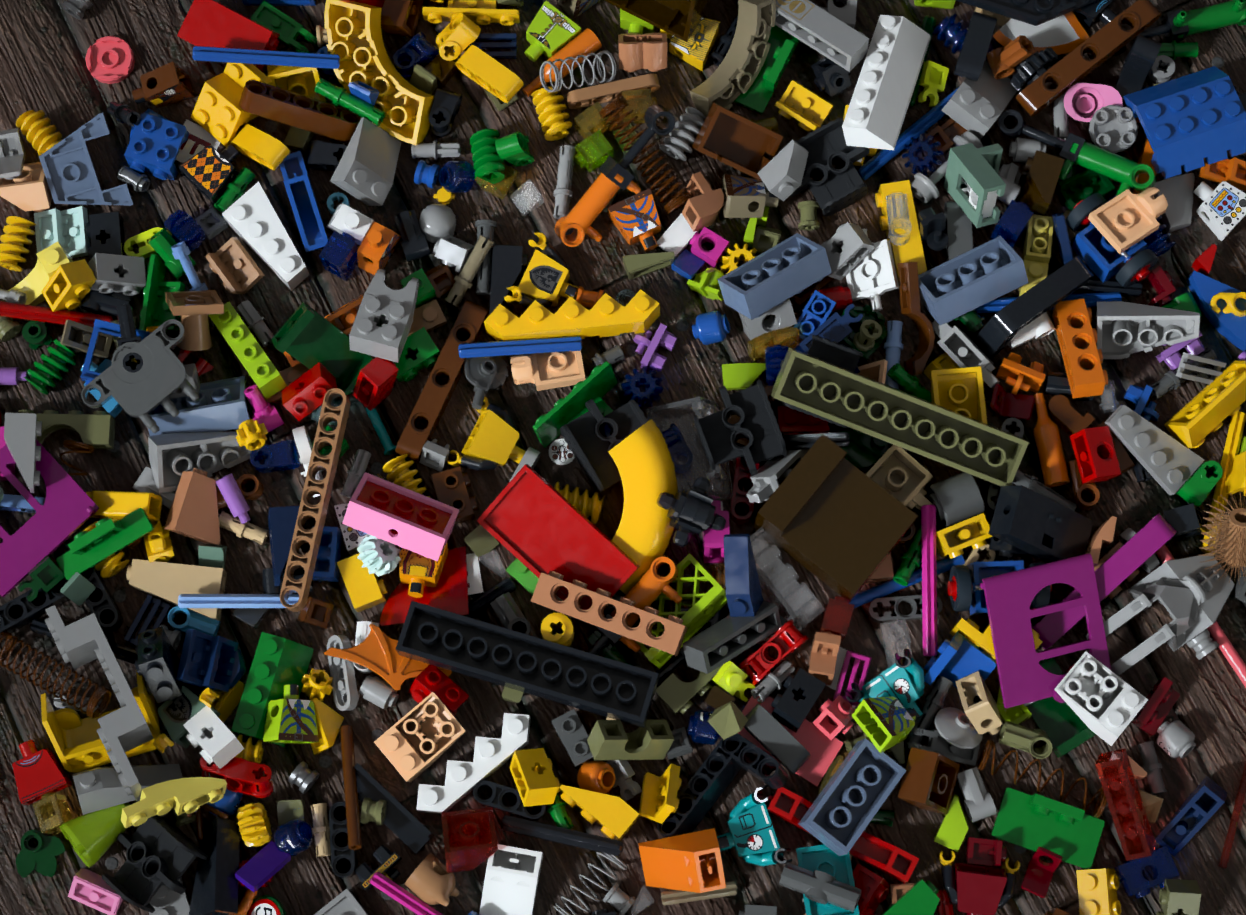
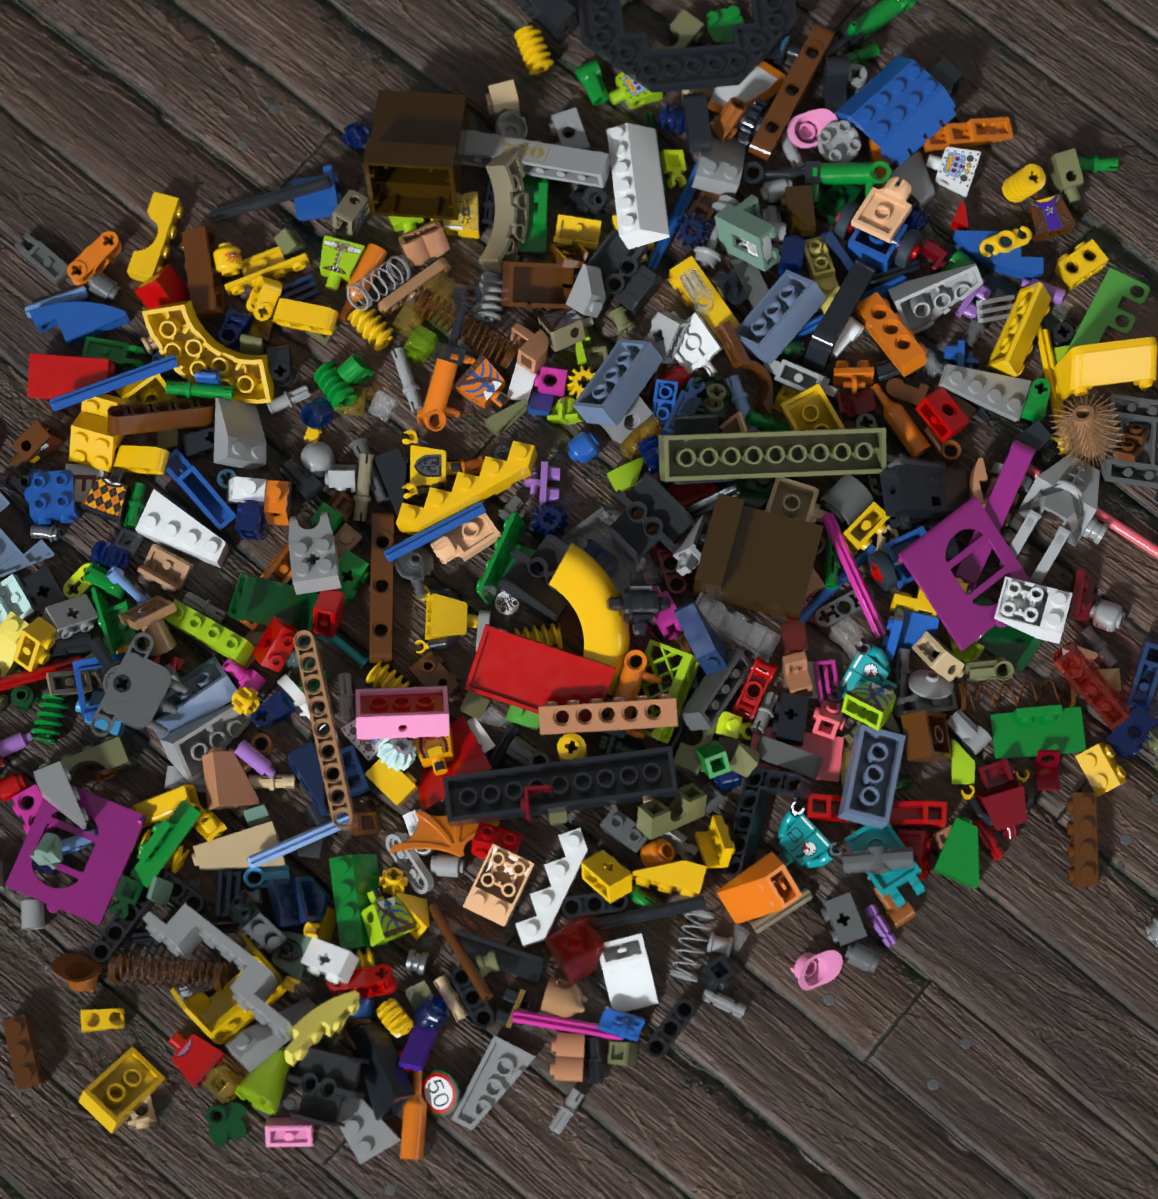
camera: 20 degrees left, 0 degrees up
blue wheel [414,160,440,189] -> none
light grey tile [419,439,450,472] -> none
none -> dark red bracket [520,785,553,821]
none -> reddish brown slope [547,239,597,268]
none -> green brick [696,741,731,779]

